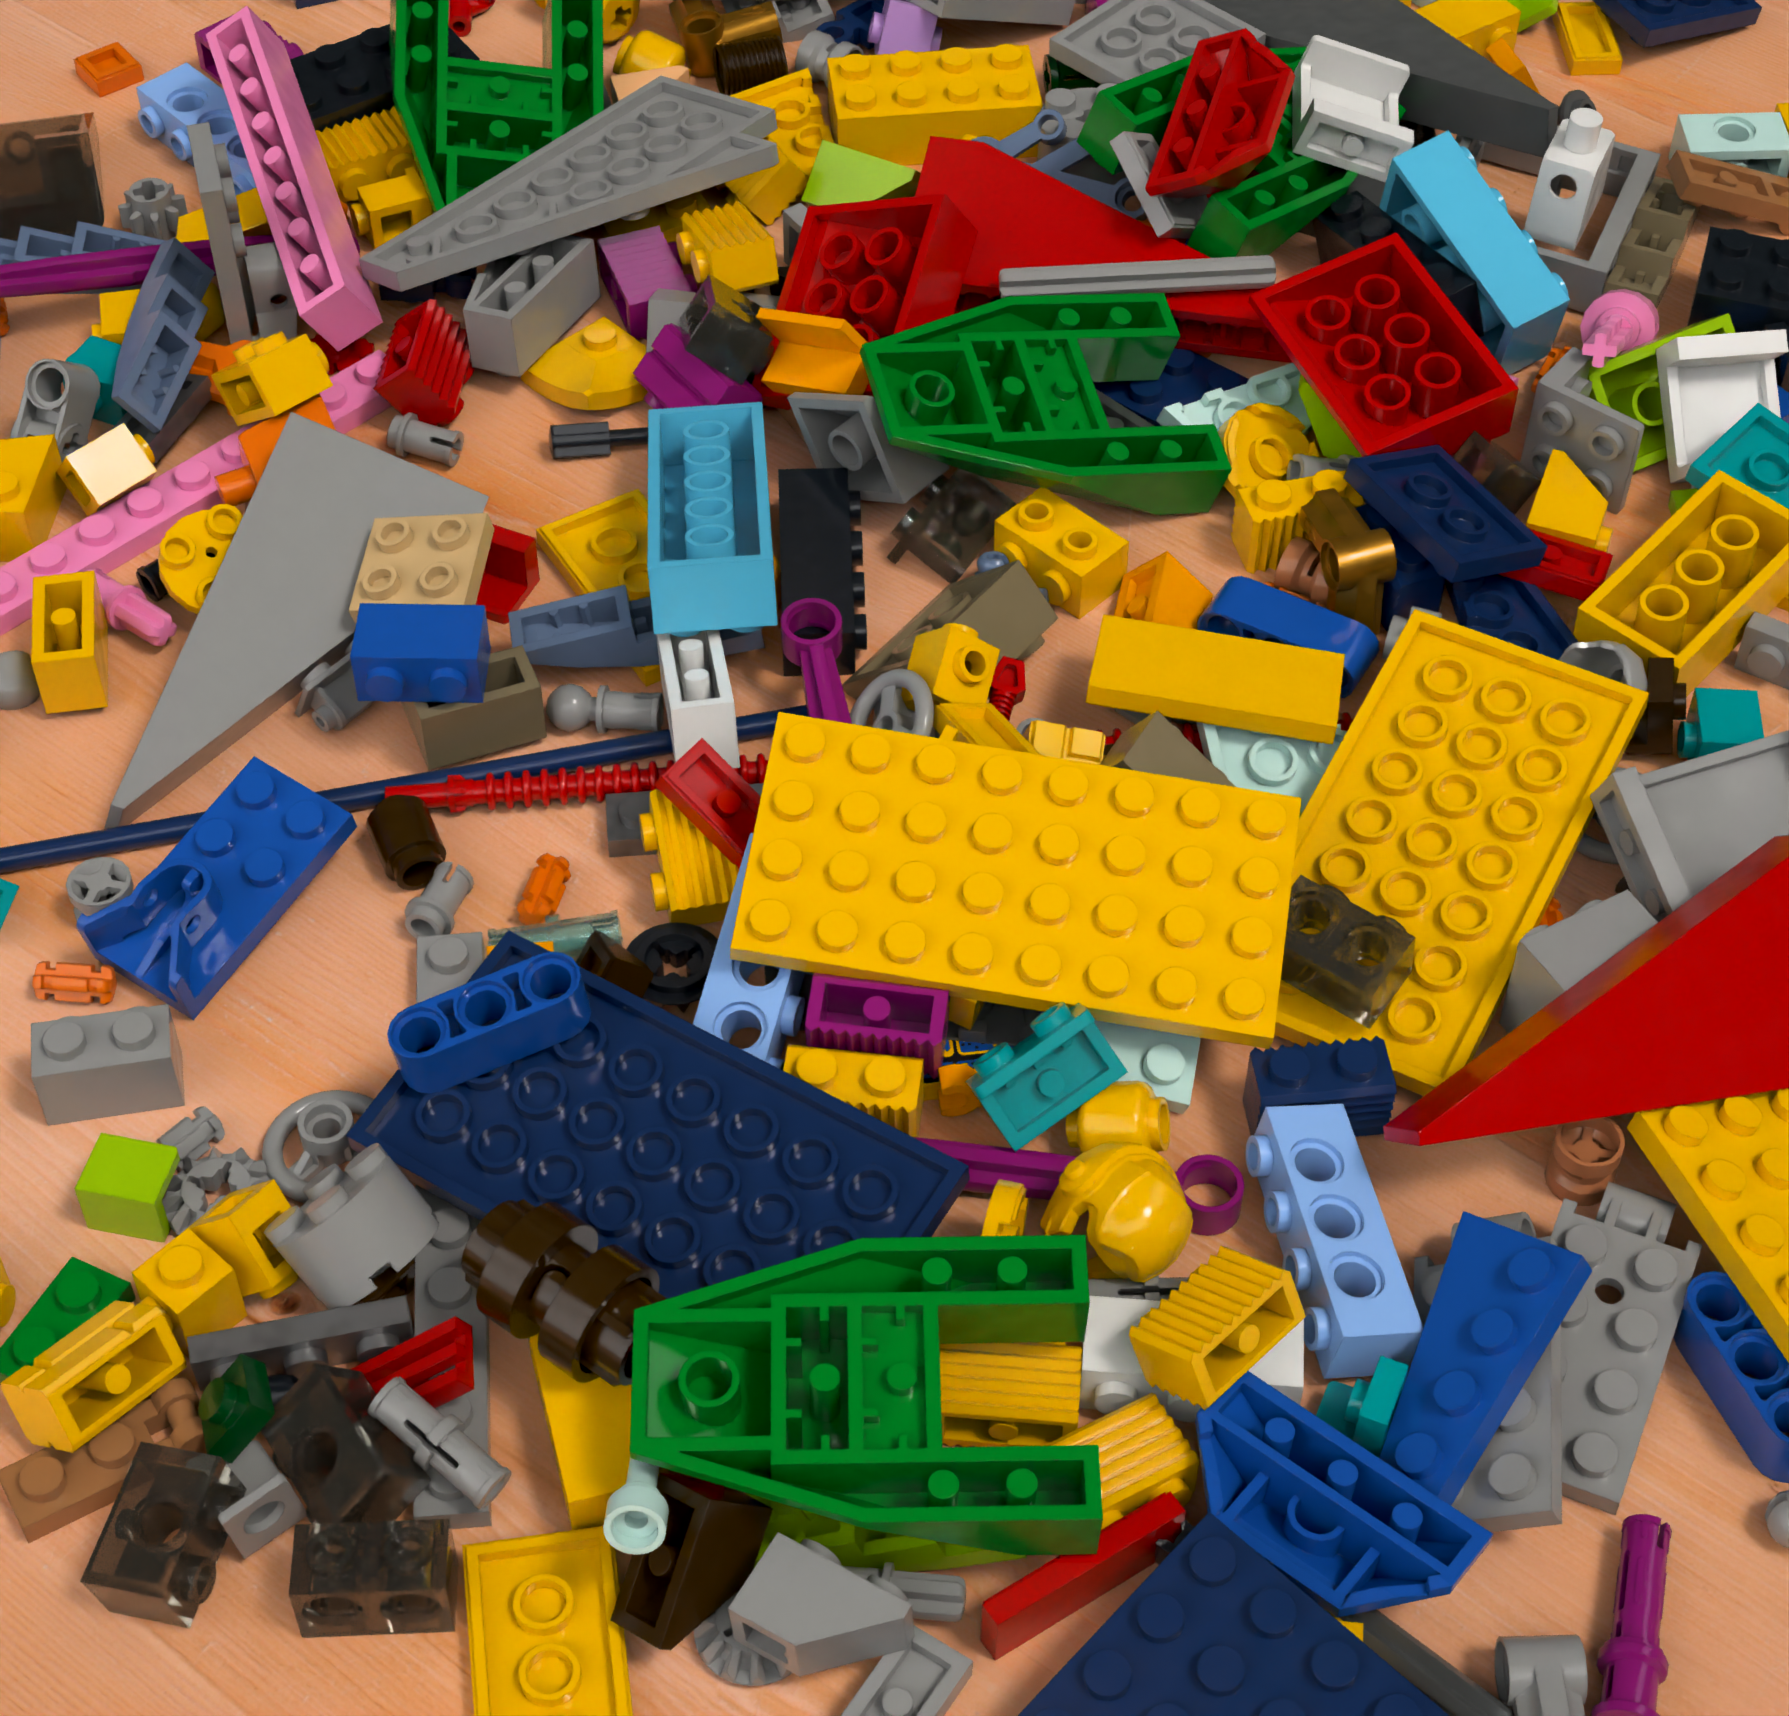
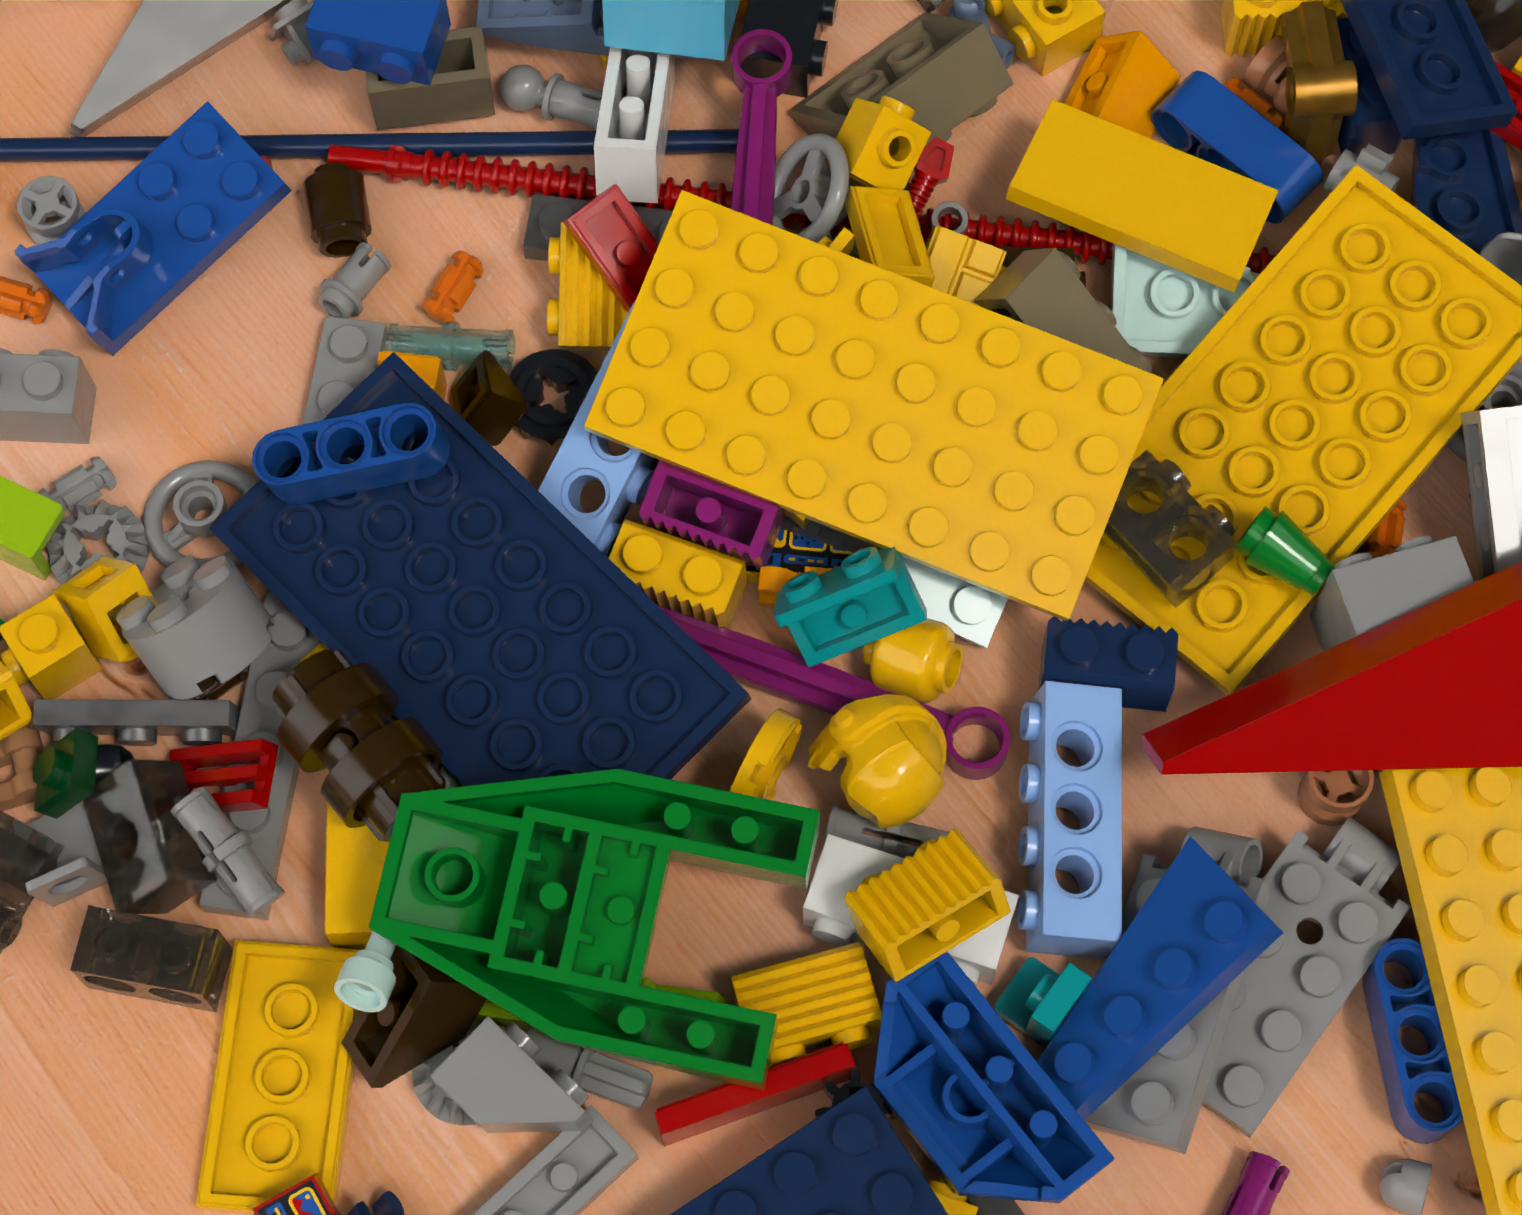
camera: 15 degrees right, 20 degrees up
yellow brick [939,1342,1083,1447] -> none
none -> green cone [1234,506,1335,596]

